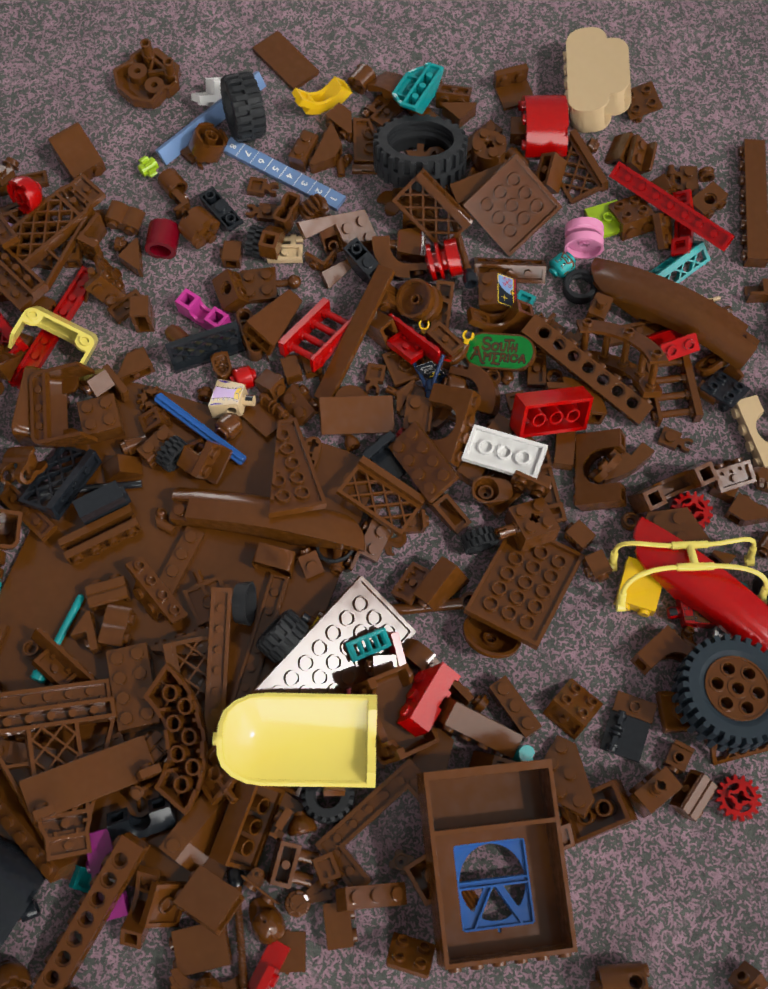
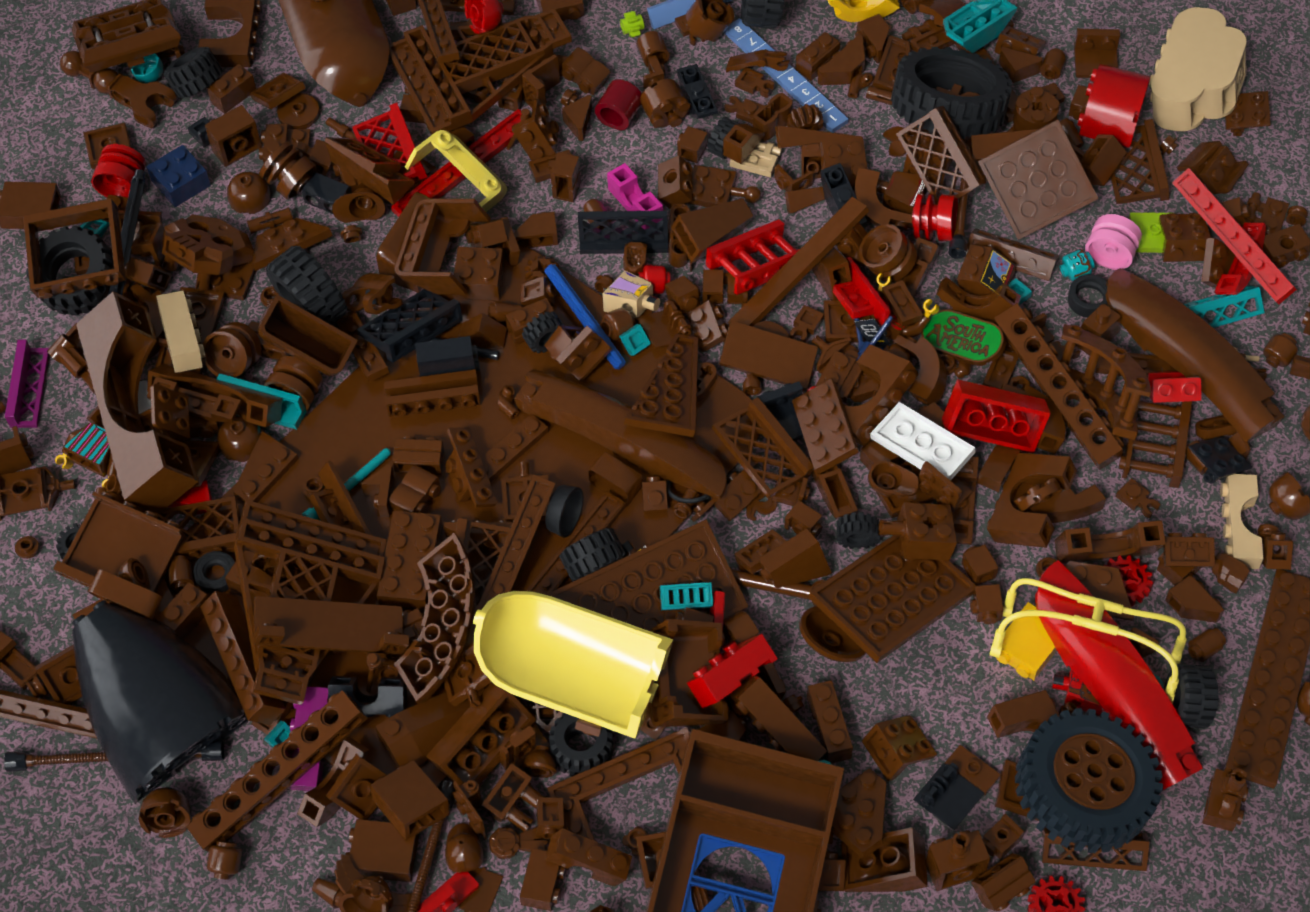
camera: 20 degrees right, 10 degrees down
none -> teal plate [619,324,651,356]
none -> reddish brown arm [726,49,790,72]
none -> reddish brown brick [784,501,823,538]
none -> reddish brown brick [1040,48,1066,80]
none -> reddish brown head [1263,333,1298,368]

